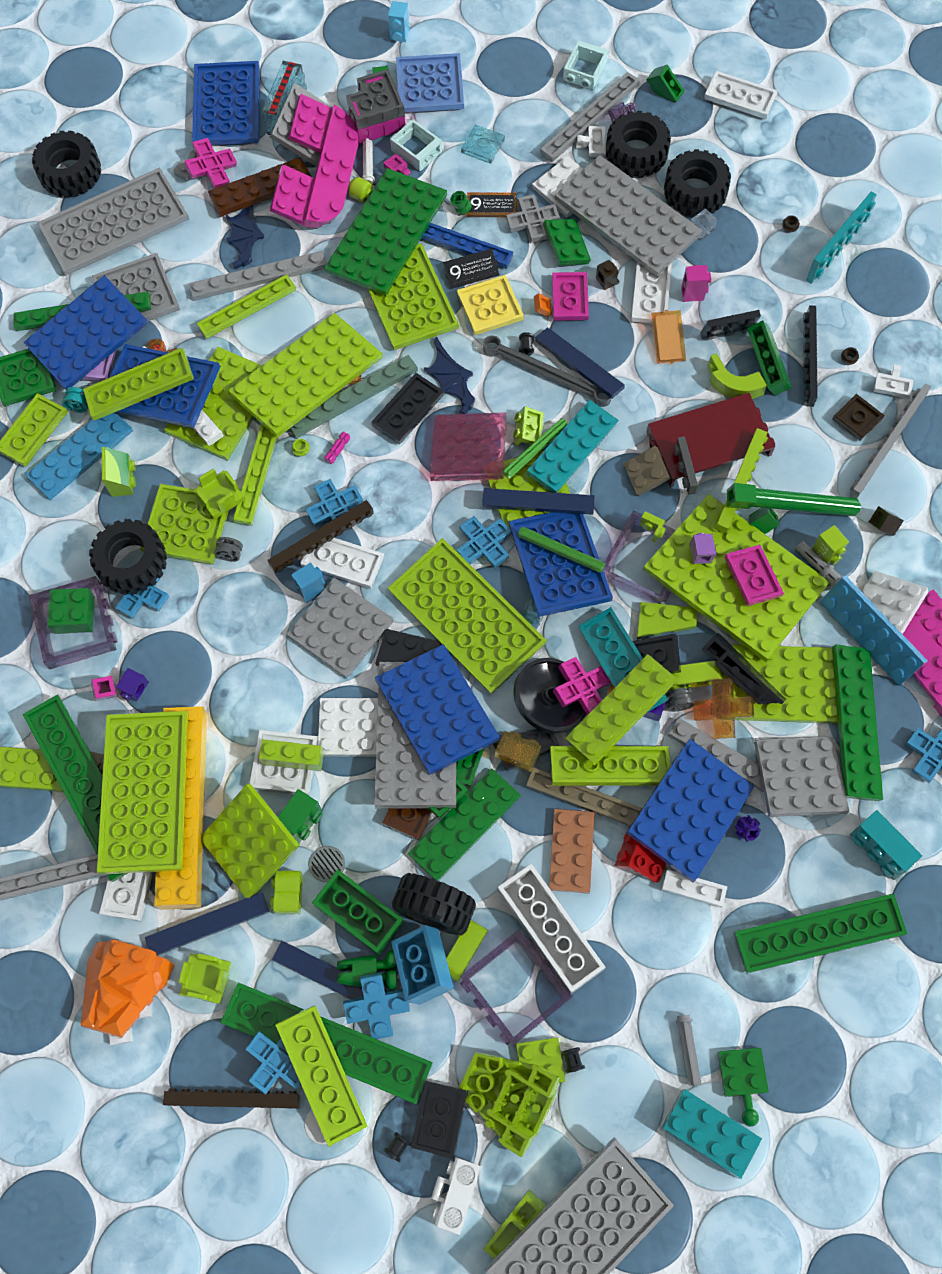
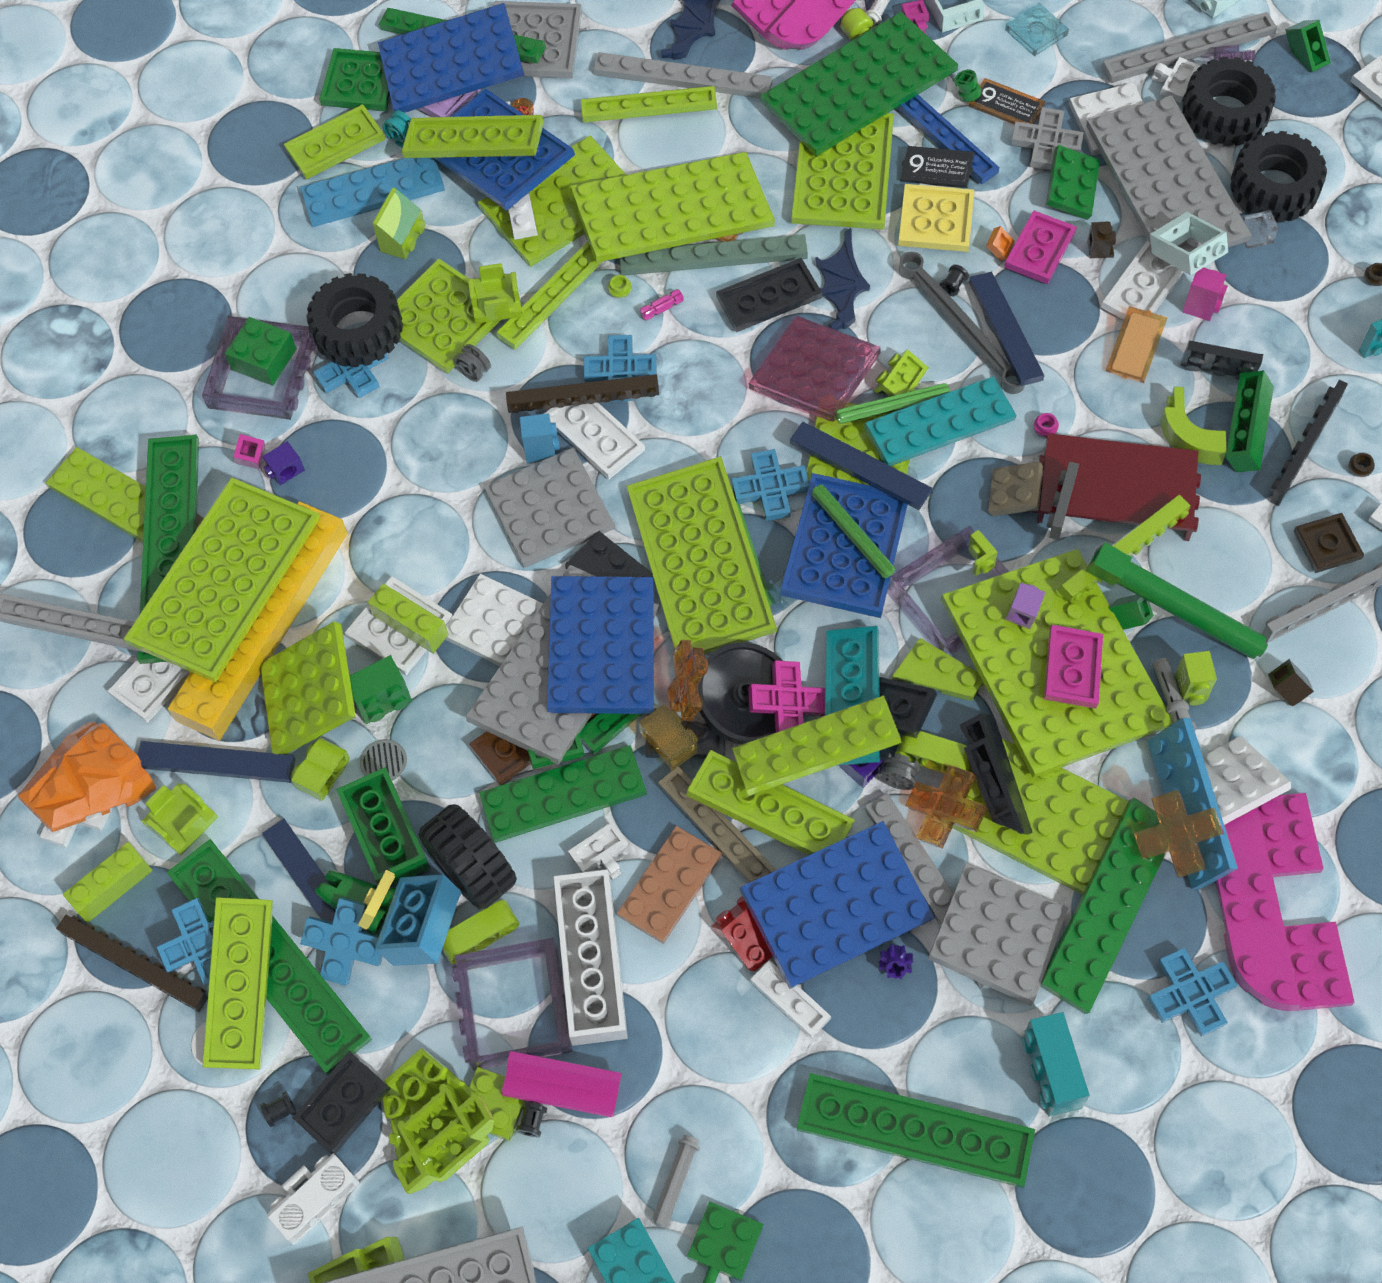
camera: 30 degrees right, 5 degrees down
none -> lime brick [62,842,153,923]
none -> light yellow plate [358,870,395,930]
none -> dark pink panel [502,1051,622,1117]
none -> white plate [568,821,628,880]
none -> clear orange plate [667,640,708,721]
none -> dark pink plate [1034,413,1059,437]
none -> clear orange plate [1134,790,1224,878]
none -> light aqua window [1150,212,1228,275]

